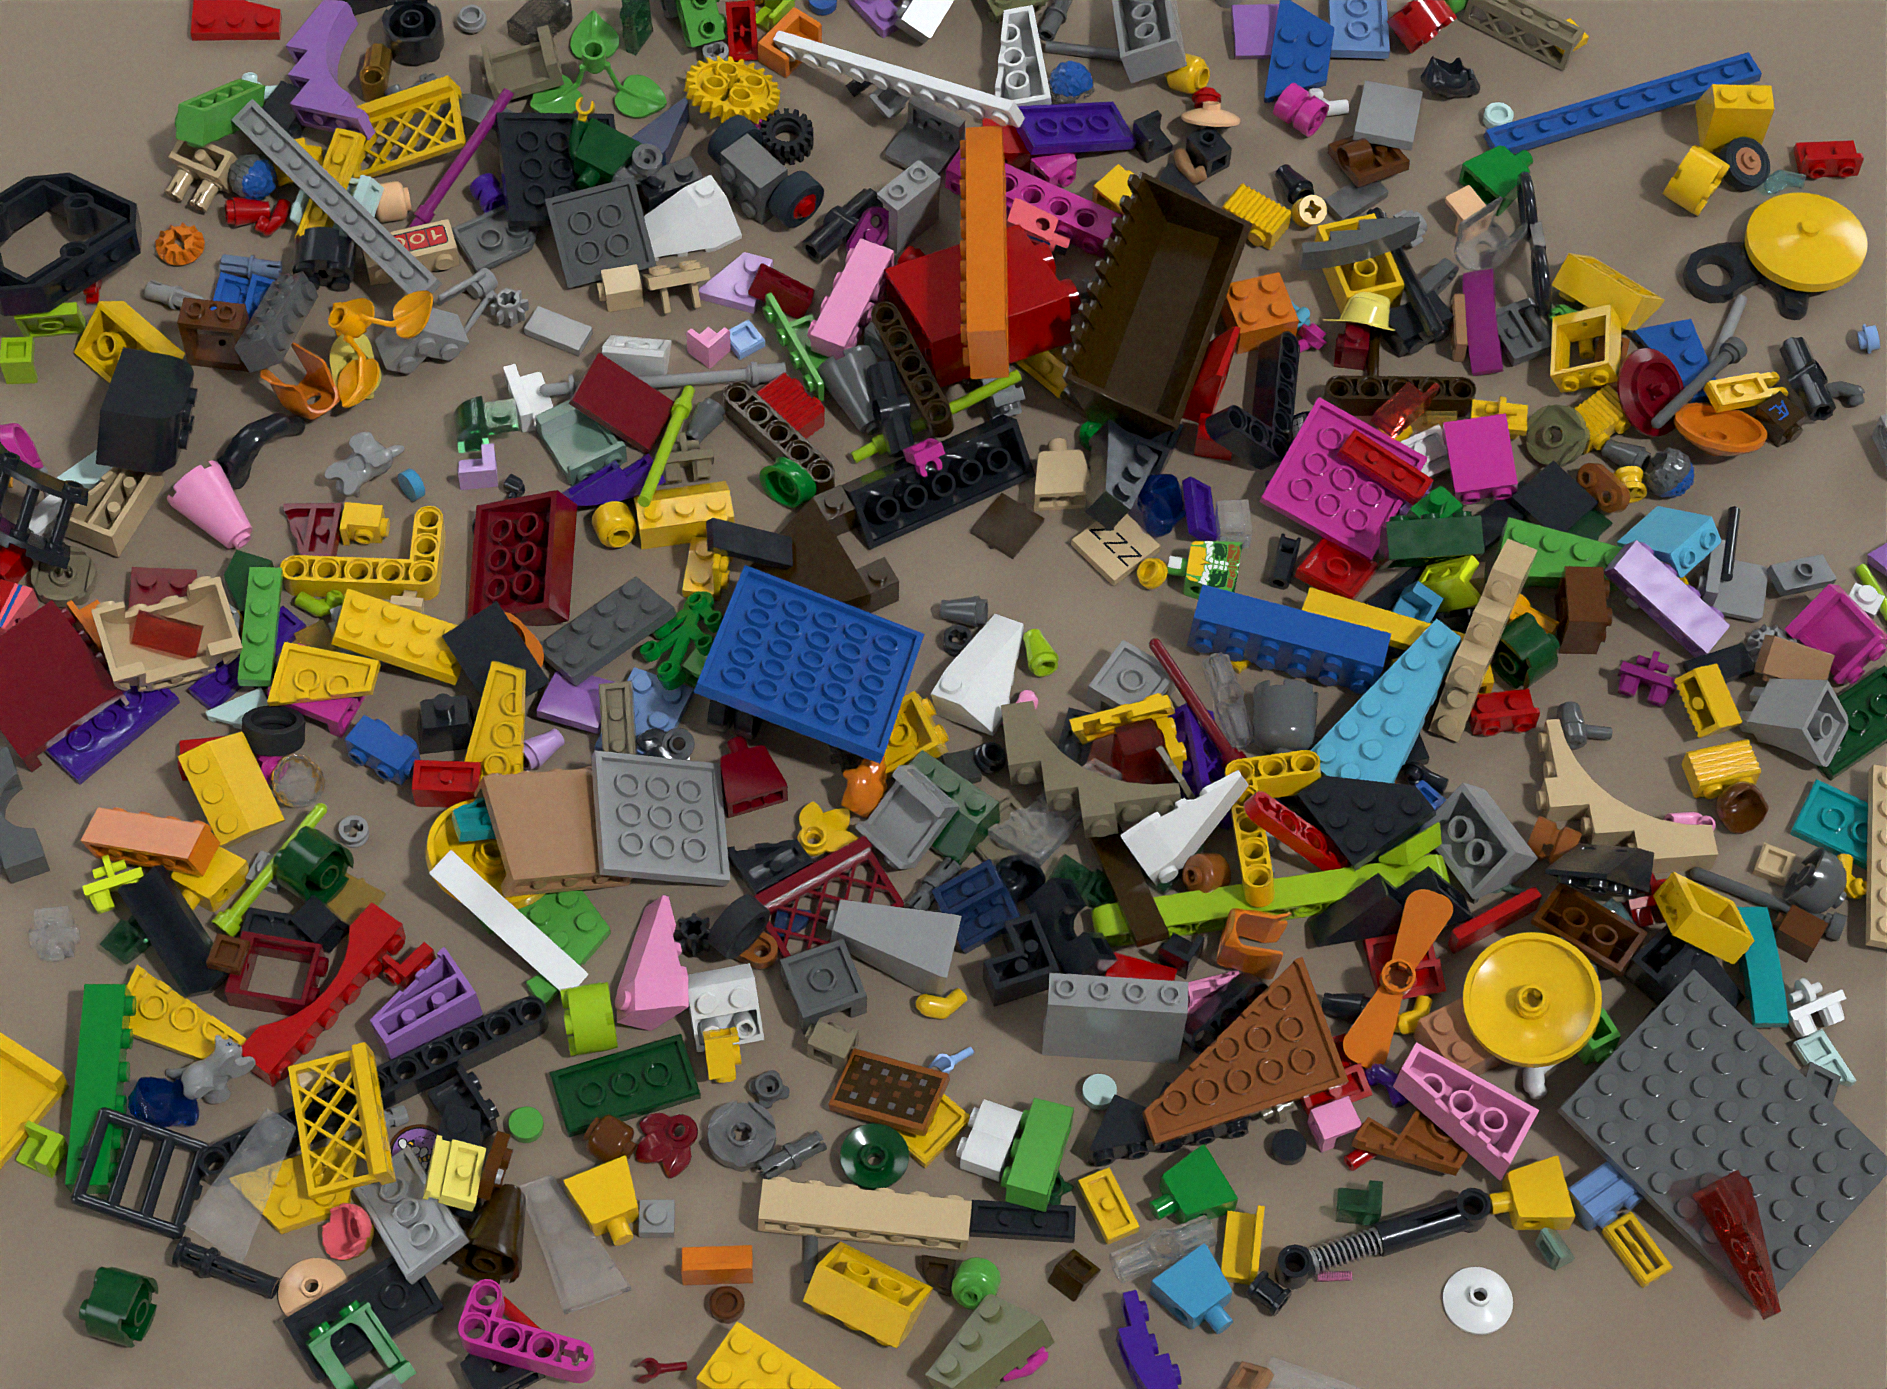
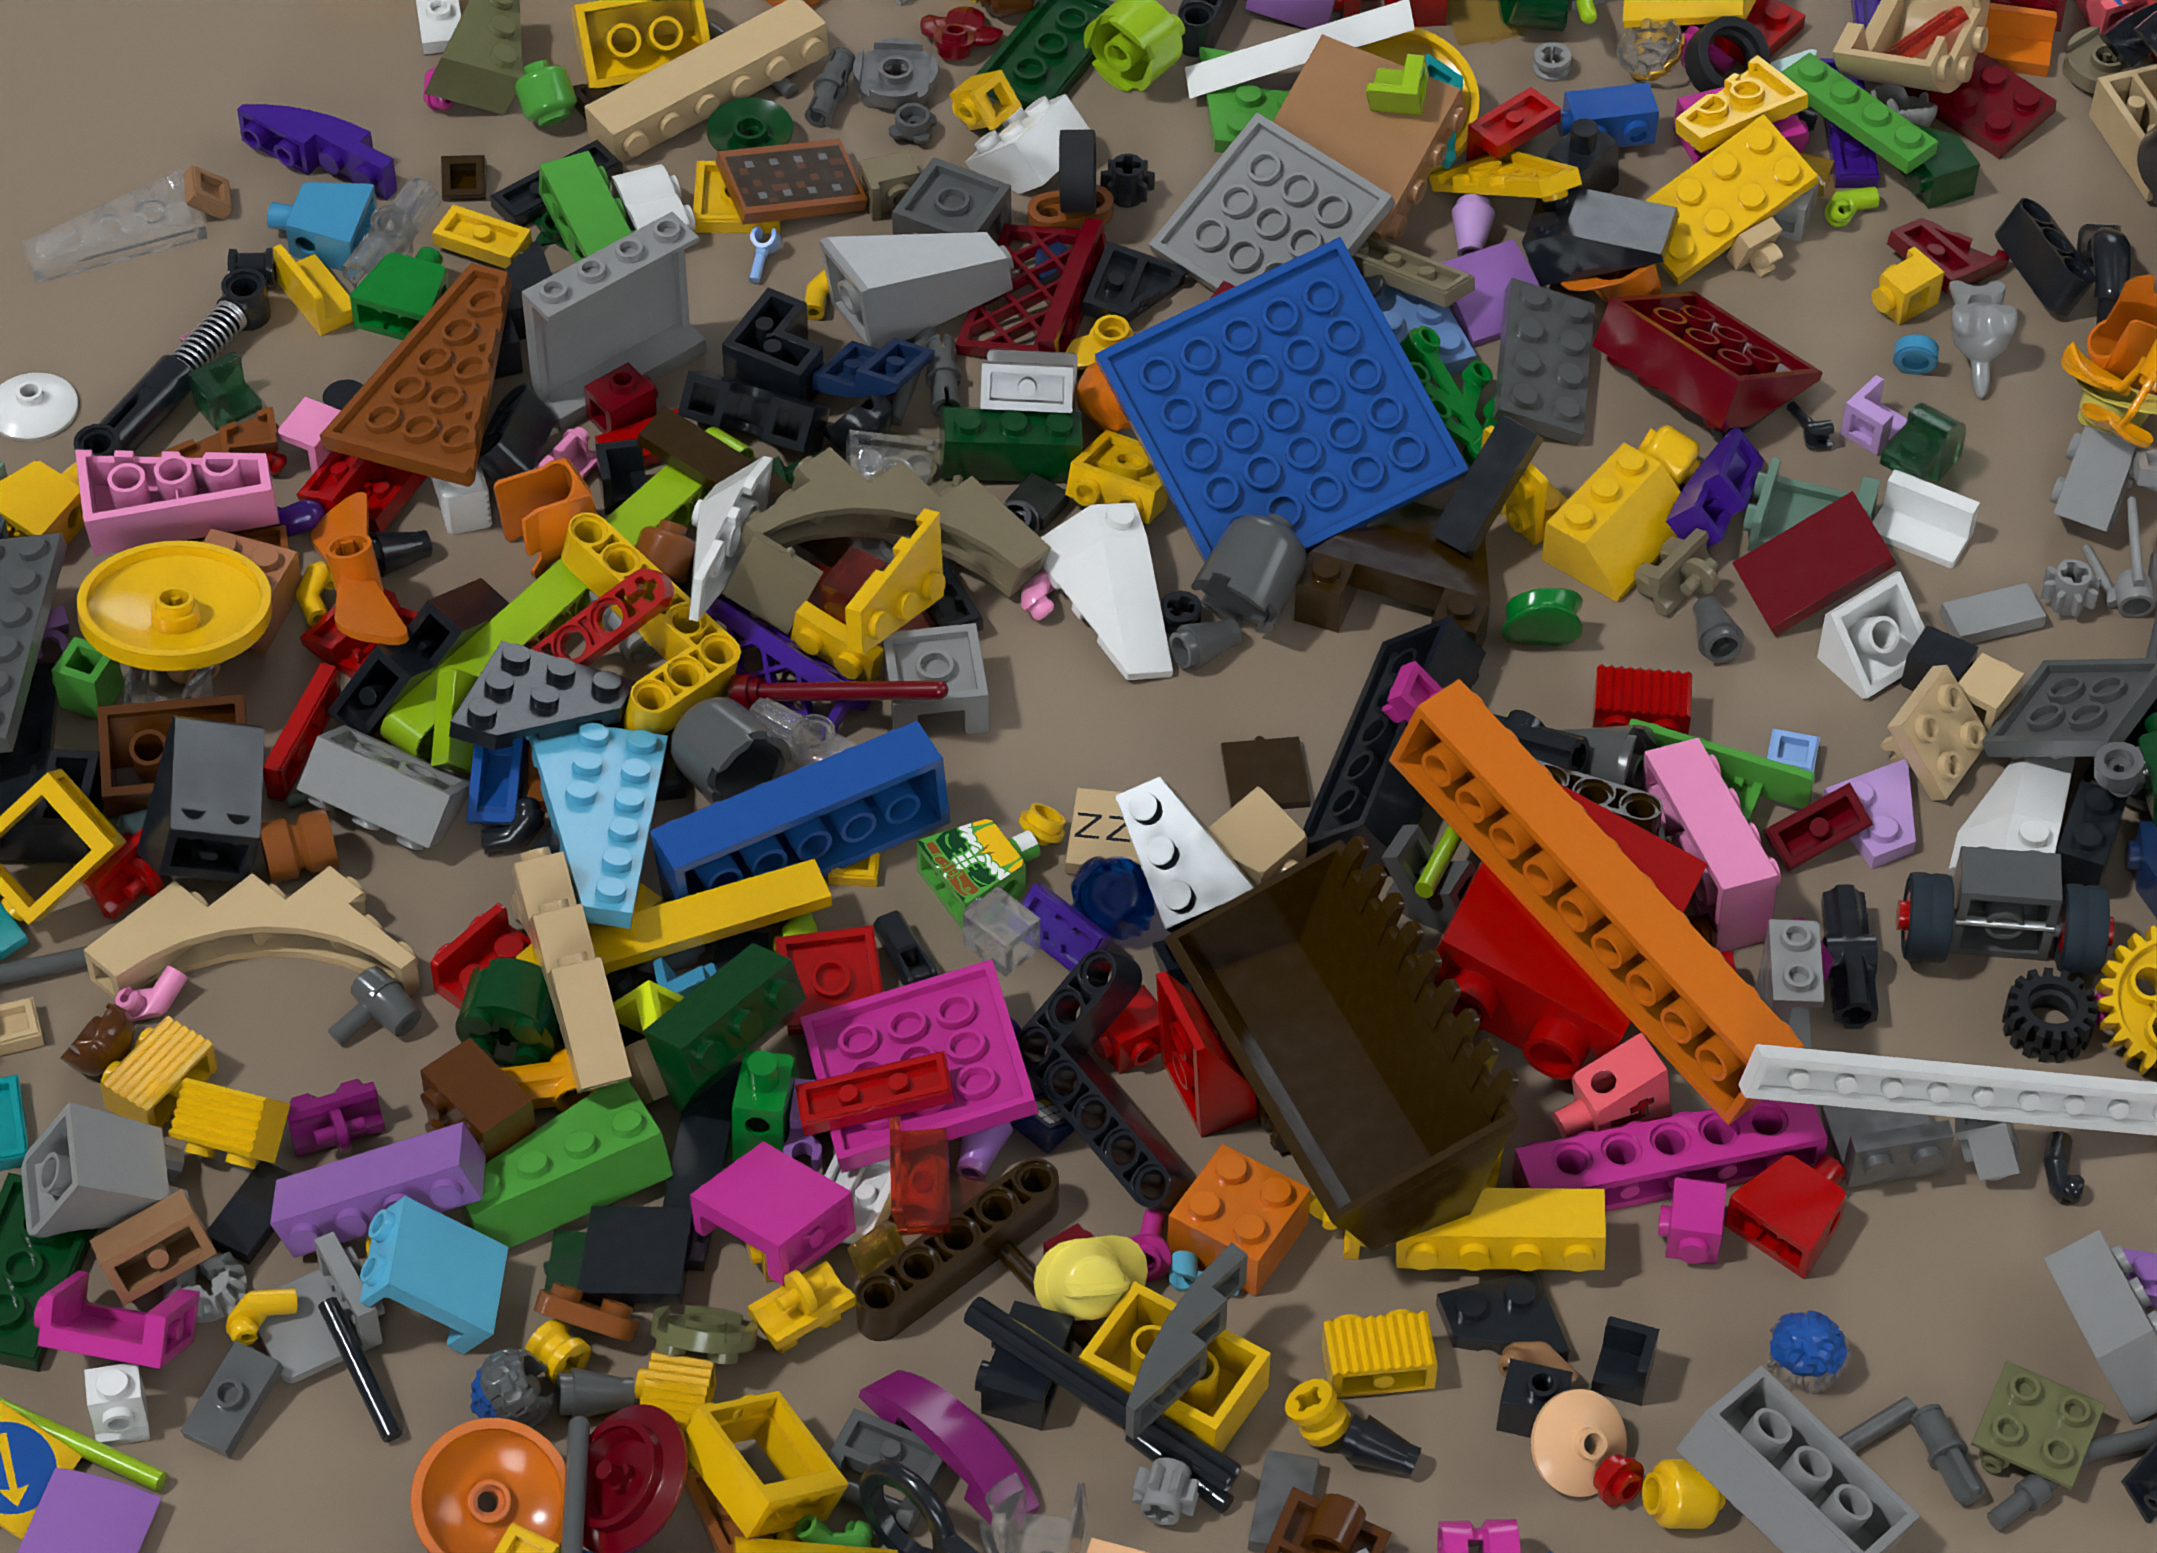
camera: 140 degrees right, 10 degrees down
bright pink cone [167,460,253,549] -> none
yellow beam [280,506,446,601] -> none
light grey bar [539,362,786,399] -> none
bright pink wedge [615,895,689,1031] -> none
lime bar [638,385,695,507] -> none
bright pink panel [686,327,731,369] -> none
dark brown beam [723,381,835,496] -> none
white wedge [995,5,1052,106] -> none
dark purple tile [1014,101,1137,155] -> none
lime cone [1023,629,1059,677] -> none
dark grey beam [1420,258,1459,295] -> none
medium nougat tile [1449,294,1468,362] -> none
none -> yellow arm [226,1288,298,1346]
none -> dark grey cylinder [1191,514,1307,633]
none -> lime panel [1366,54,1429,115]
none -> black panel [1901,626,1979,691]
none -> black beam [1995,198,2095,316]

